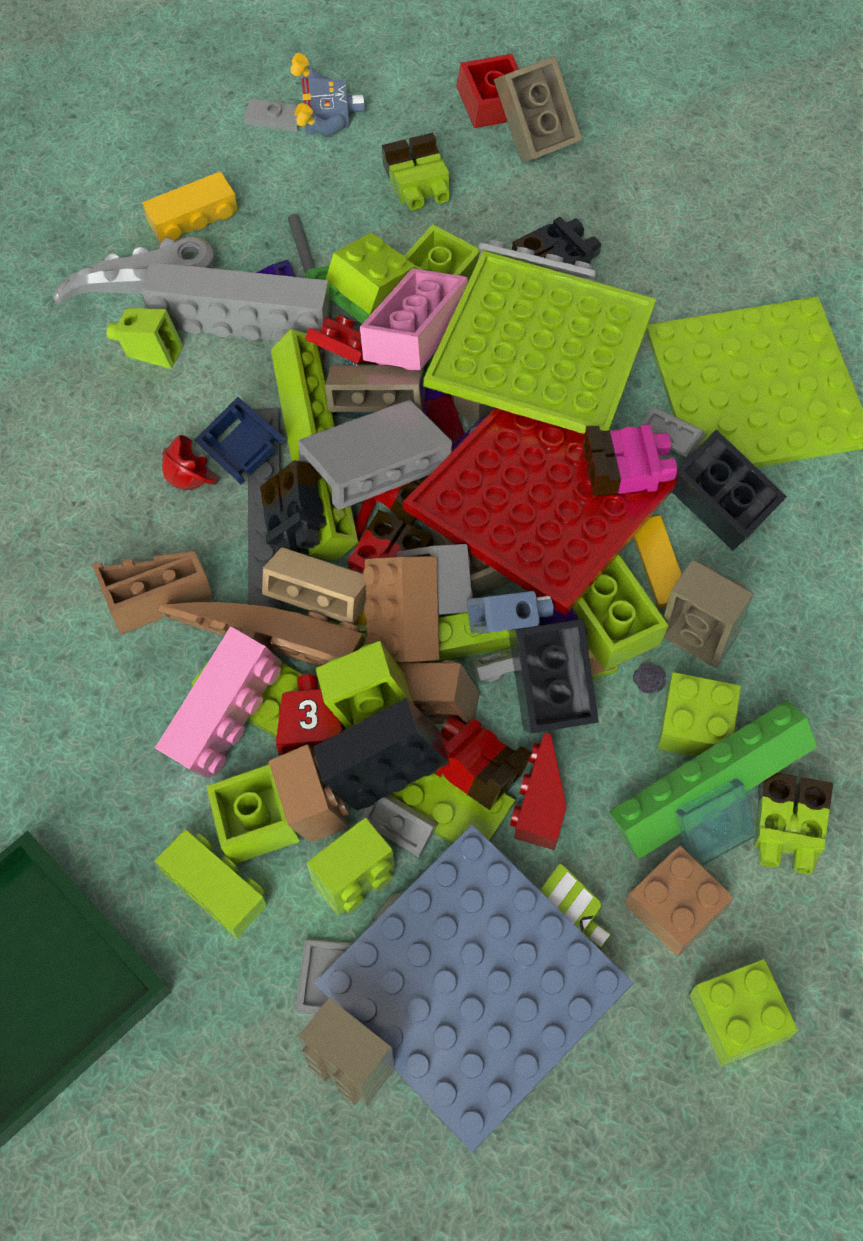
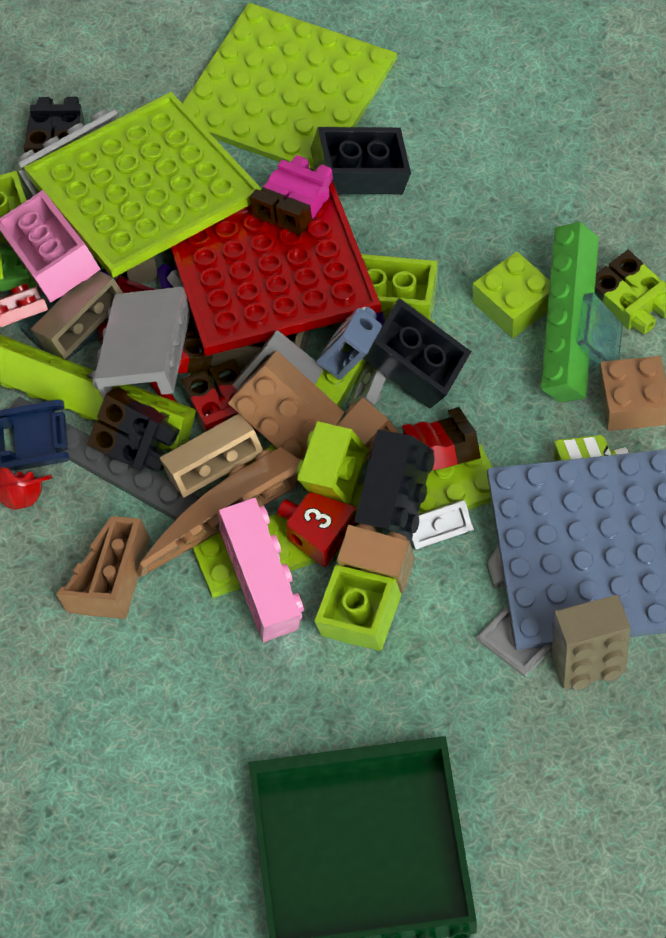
camera: 50 degrees left, 5 degrees down
lime brick [154,829,267,939] -> none
lime brick [307,817,395,916] -> none
red slope [510,733,566,850] -> none
yellow tile [633,515,682,609] -> none
plate [633,662,666,693] -> none
light grey plate [638,406,706,459] -> none
dark tan brick [664,560,754,669] -> none

